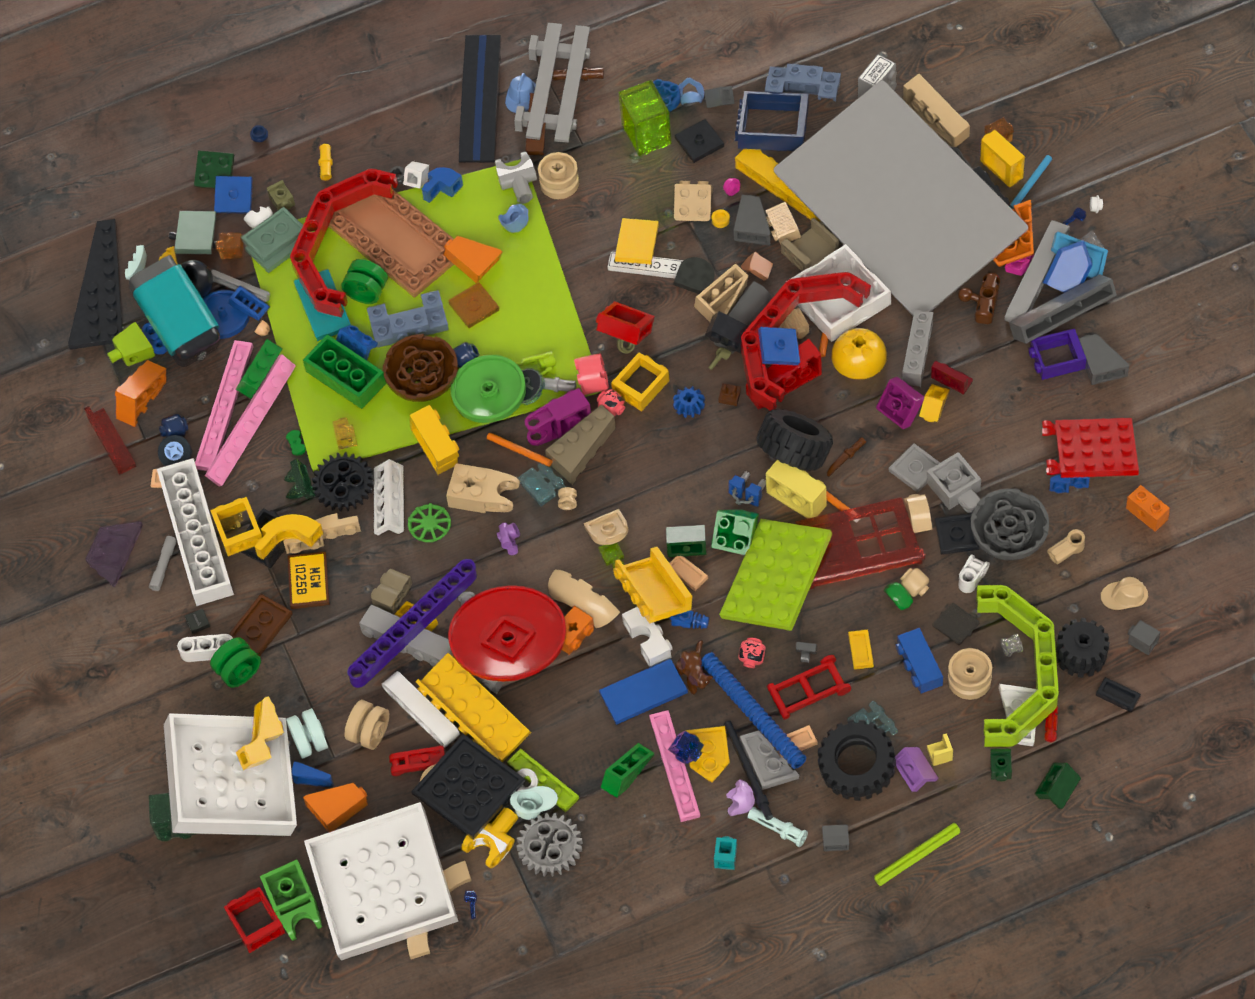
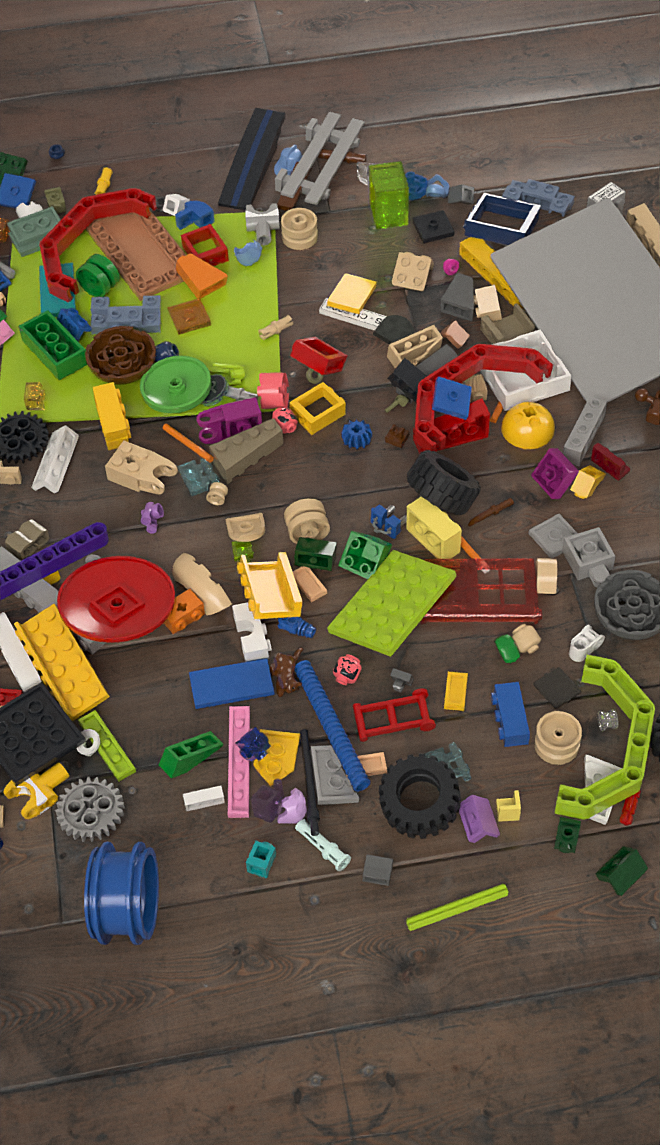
camera: 10 degrees right, 5 degrees down
bright green wheel [408,503,451,542] -> none
light aqua piece [510,786,558,820] -> none
yellow tile [711,209,730,228] -> none
black plate [935,513,980,555] -> none
none -> blue wheel [84,842,159,945]
none -> red window [181,224,229,266]
none -> white piece [183,786,225,811]
none -> clear purple brick [250,779,285,823]
none -> tan pin [258,315,293,340]
none -> tan wheel [284,498,330,544]
none -> clear slope [356,162,387,187]

